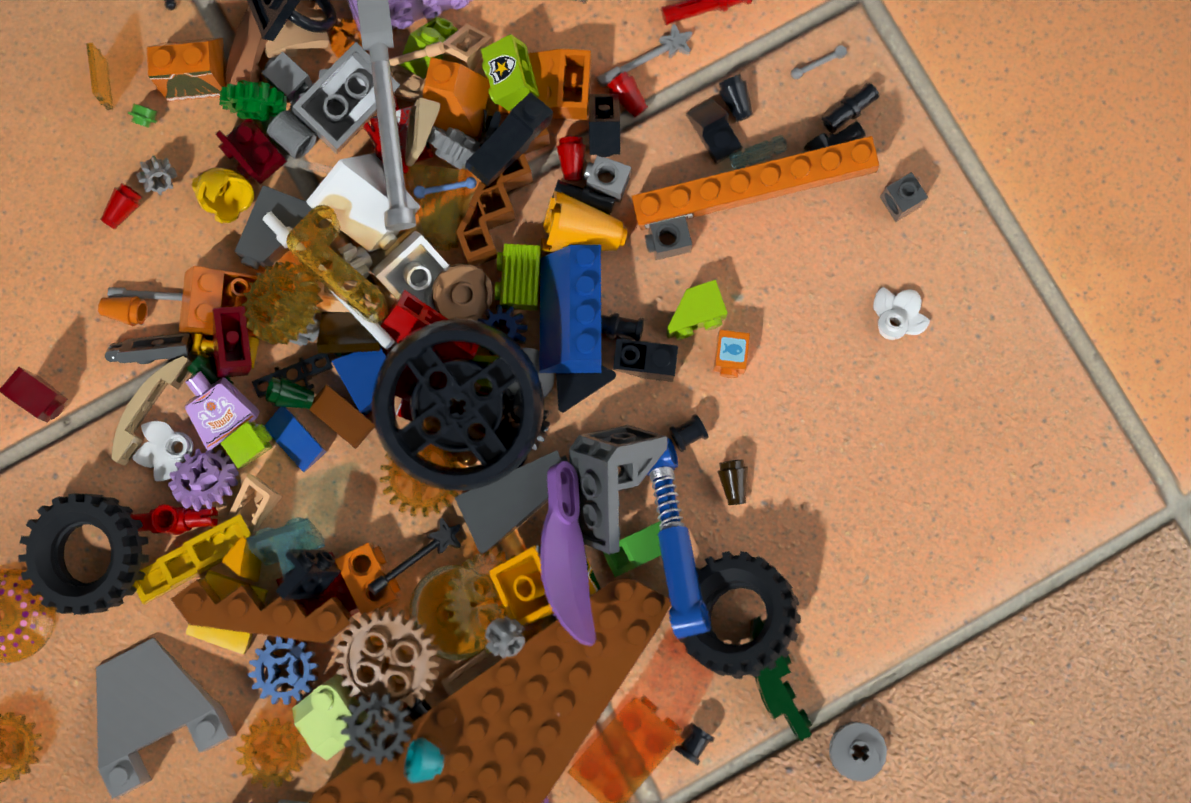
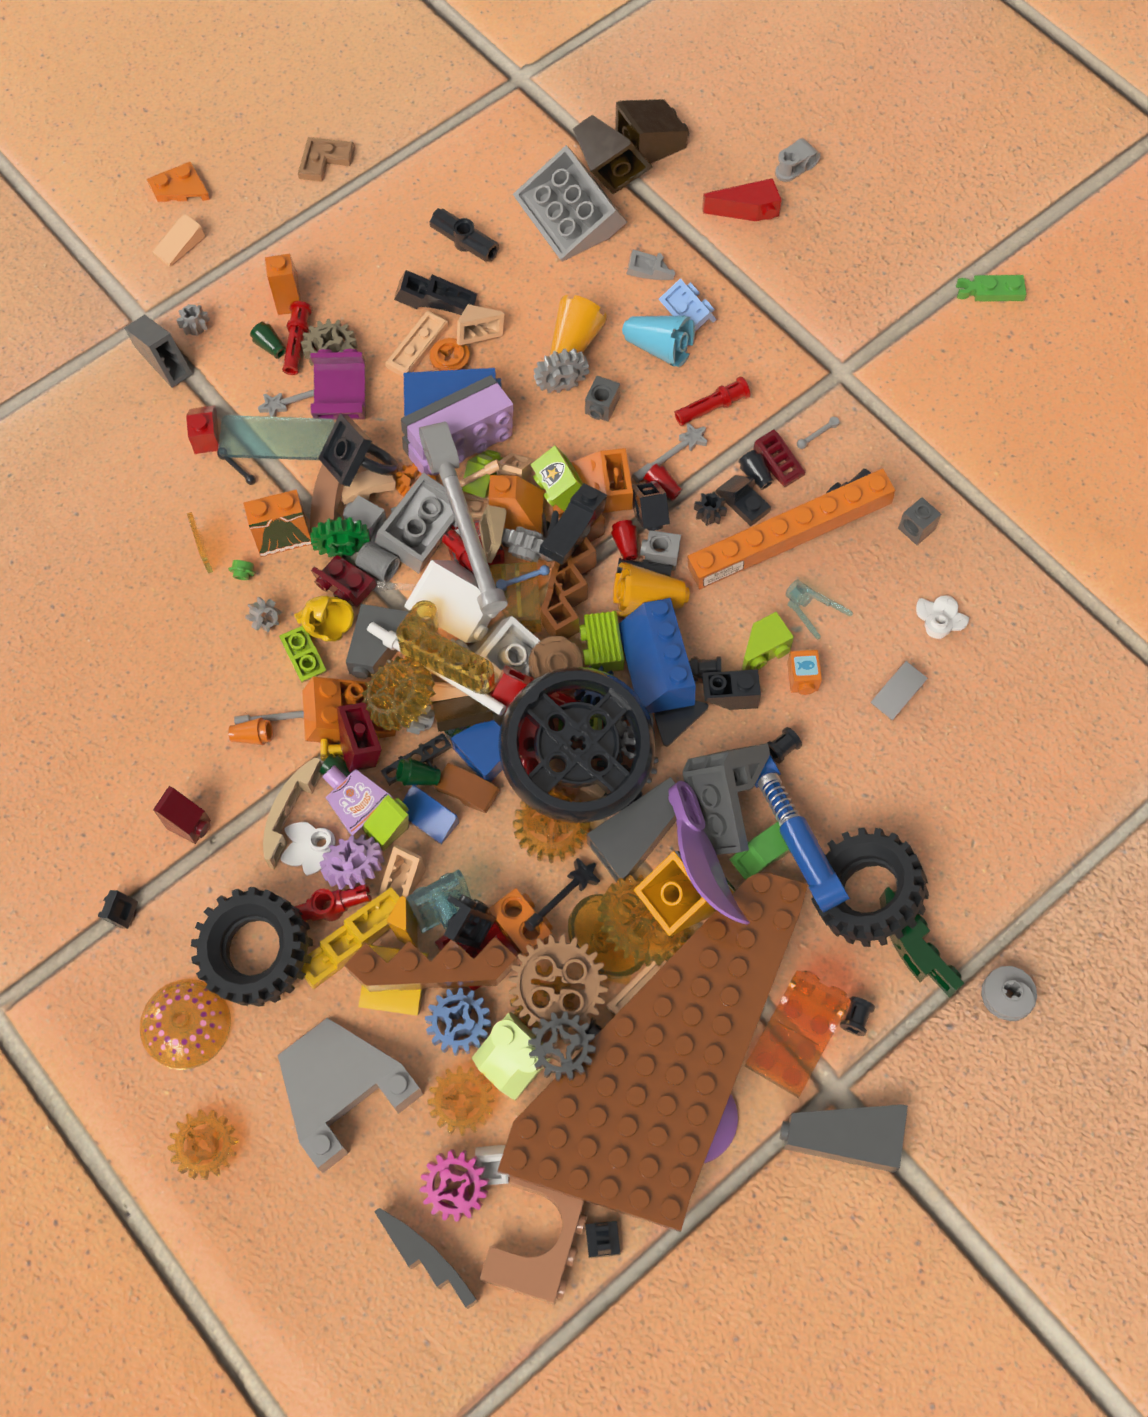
camera: 10 degrees left, 15 degrees down
red cone [100,183,142,229] -> none
dark grey hinge [105,333,193,364] -> none
teal cone [404,737,444,783] -> none
light grey gear [485,616,525,658] -> none
dark grey brick [645,216,692,260] -> none
dark brown cone [717,459,748,505] -> none
clear light blue axle [729,135,787,170] -> none
black pin [822,83,879,133] -> none
none -> lime slope [279,626,327,683]
none -> black gear [694,492,727,526]
none -> dark red slope [753,429,805,488]
none -> clear light blue plant [785,579,853,640]
none -> light grey slope [870,661,928,720]

